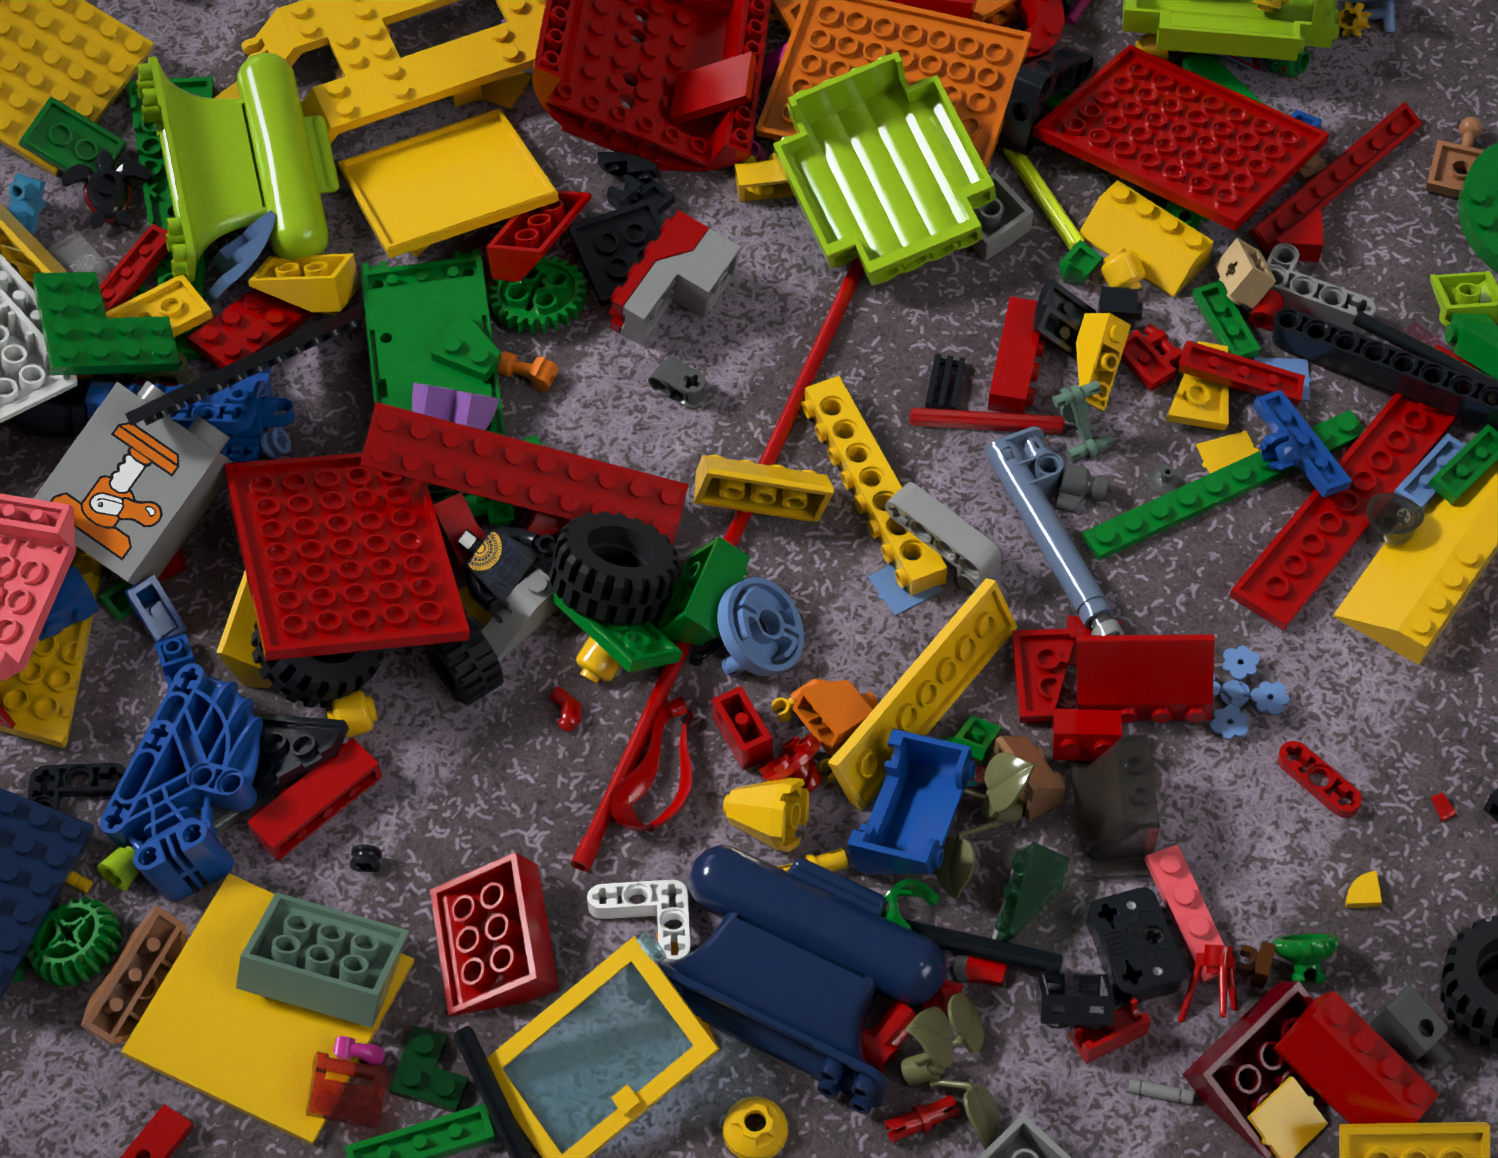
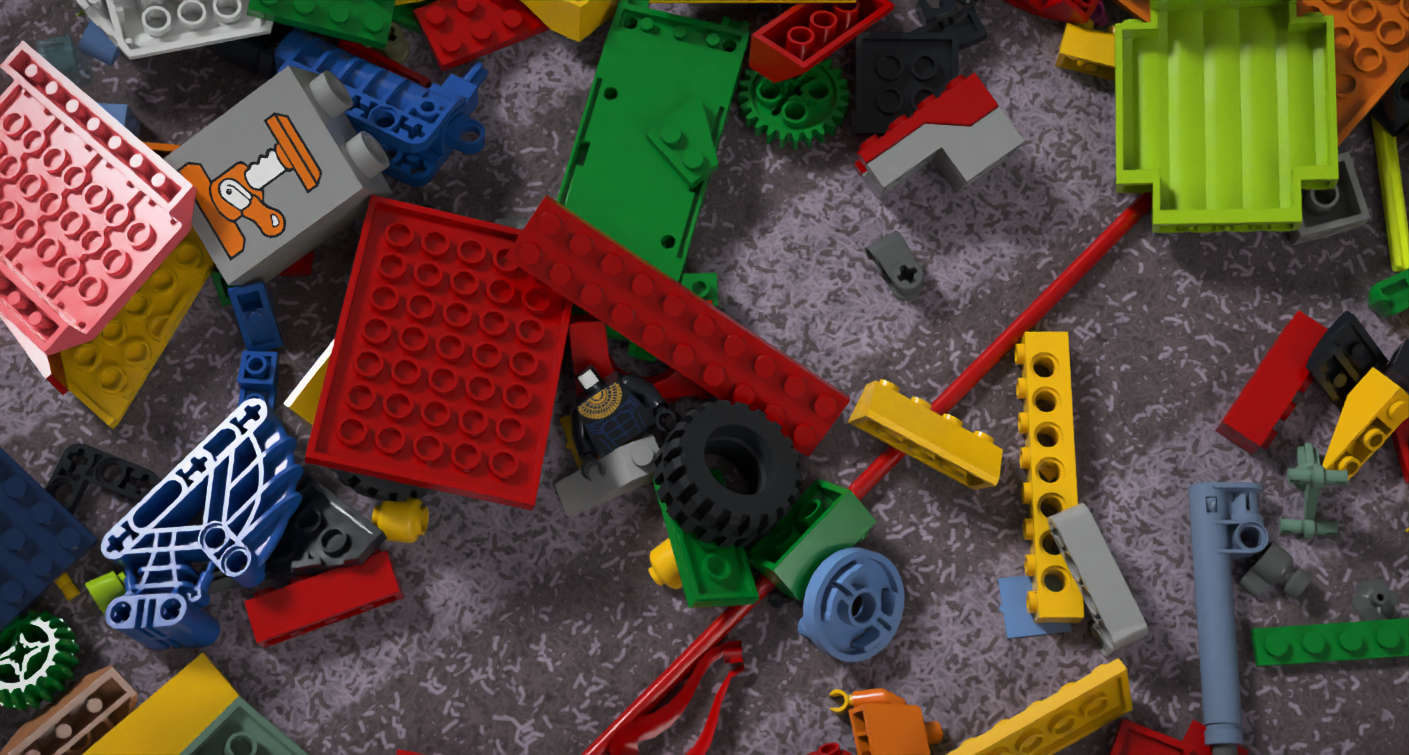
camera: 25 degrees right, 15 degrees up
blue brick [39,566,99,641] -> none
black plate [125,302,365,426] -> none
medium blue bush [261,427,291,459] -> none
black bush [349,844,382,872] -> none
medium lavender brick [412,382,499,430] -> none
black tyre [425,618,504,705] -> none
orange leg [497,351,559,392] -> none
red arm [550,686,582,732] -> none
red brick [712,685,773,771] -> none
red axle [910,407,1065,435] -> none
black tile [925,353,966,410] -> none

